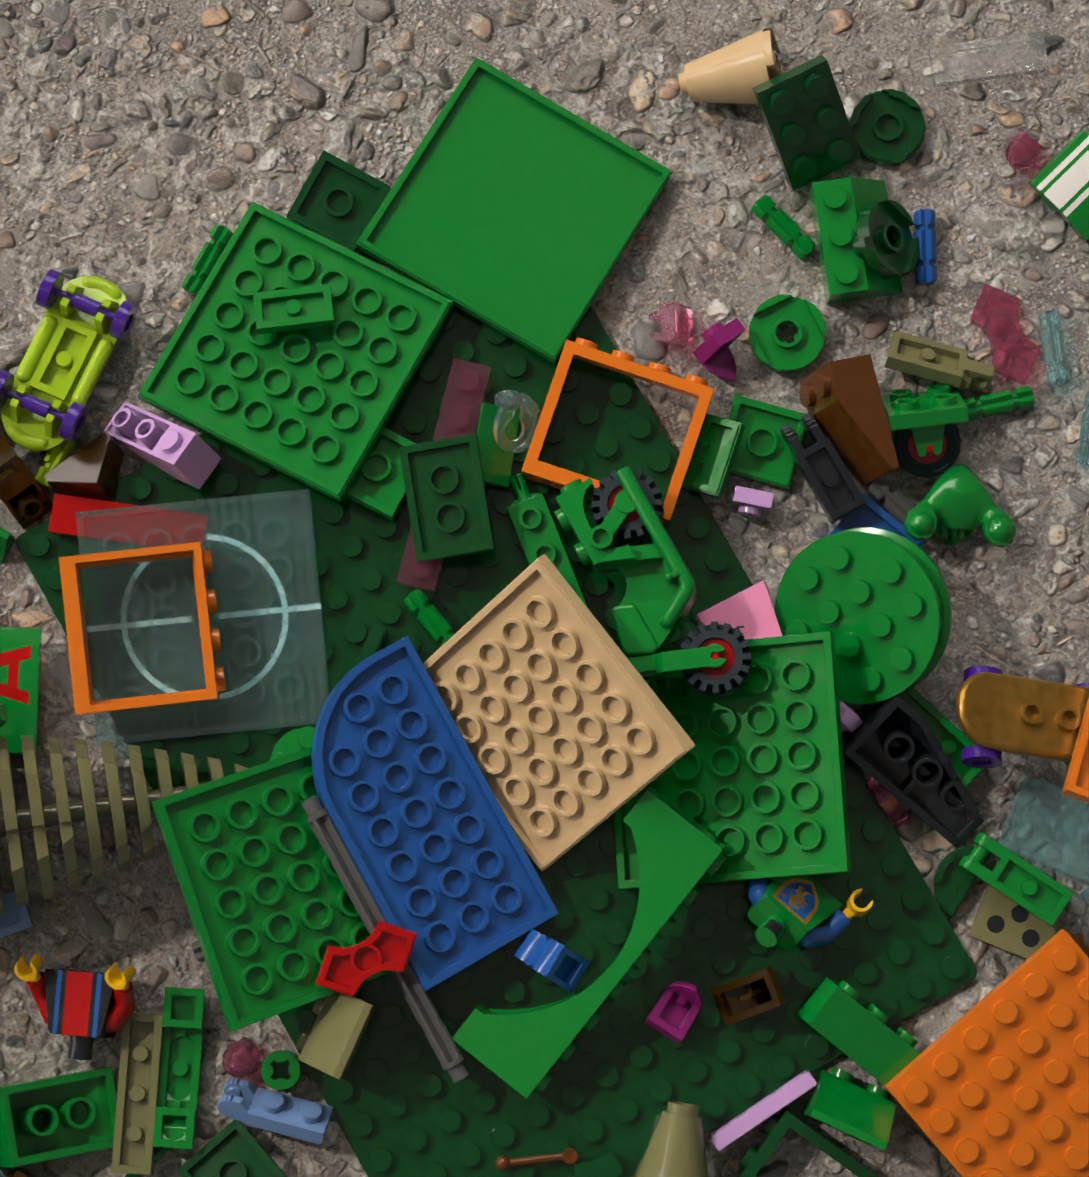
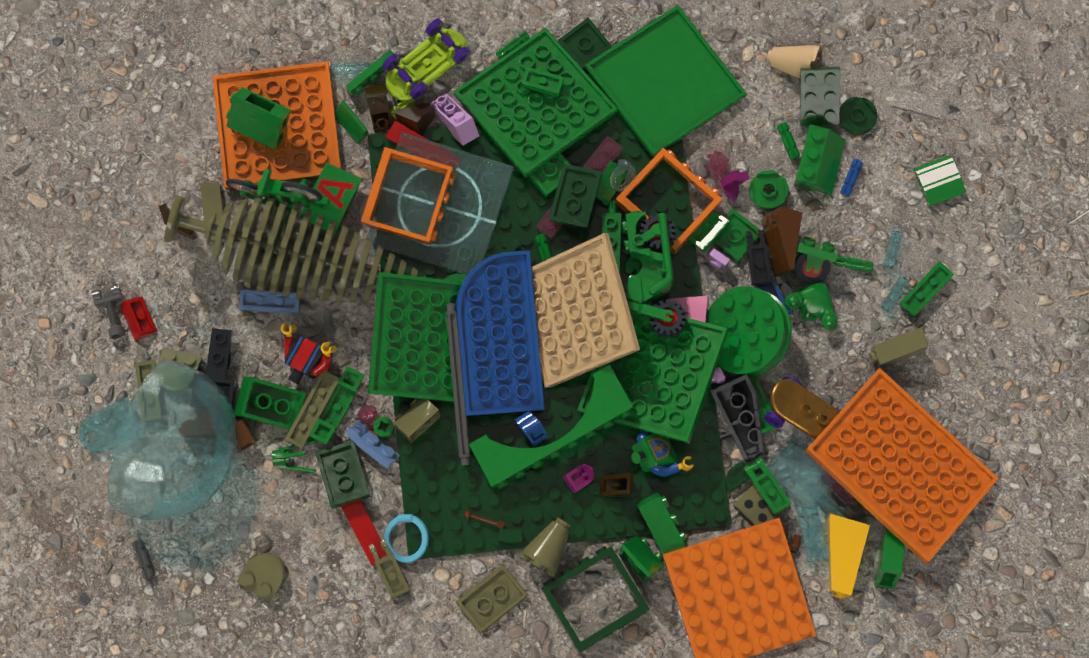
camera: 25 degrees right, 5 degrees down
red tile [315,920,417,997] -> none
lavender tile [711,1070,817,1151] -> none
dark green plate [853,200,920,279] -> none
clear pink tile [866,777,910,826] -> none
olive hinge [885,330,995,392] -> none
clear pink tile [969,284,1041,386] -> none
clear pink plate [1005,130,1045,170] -> none

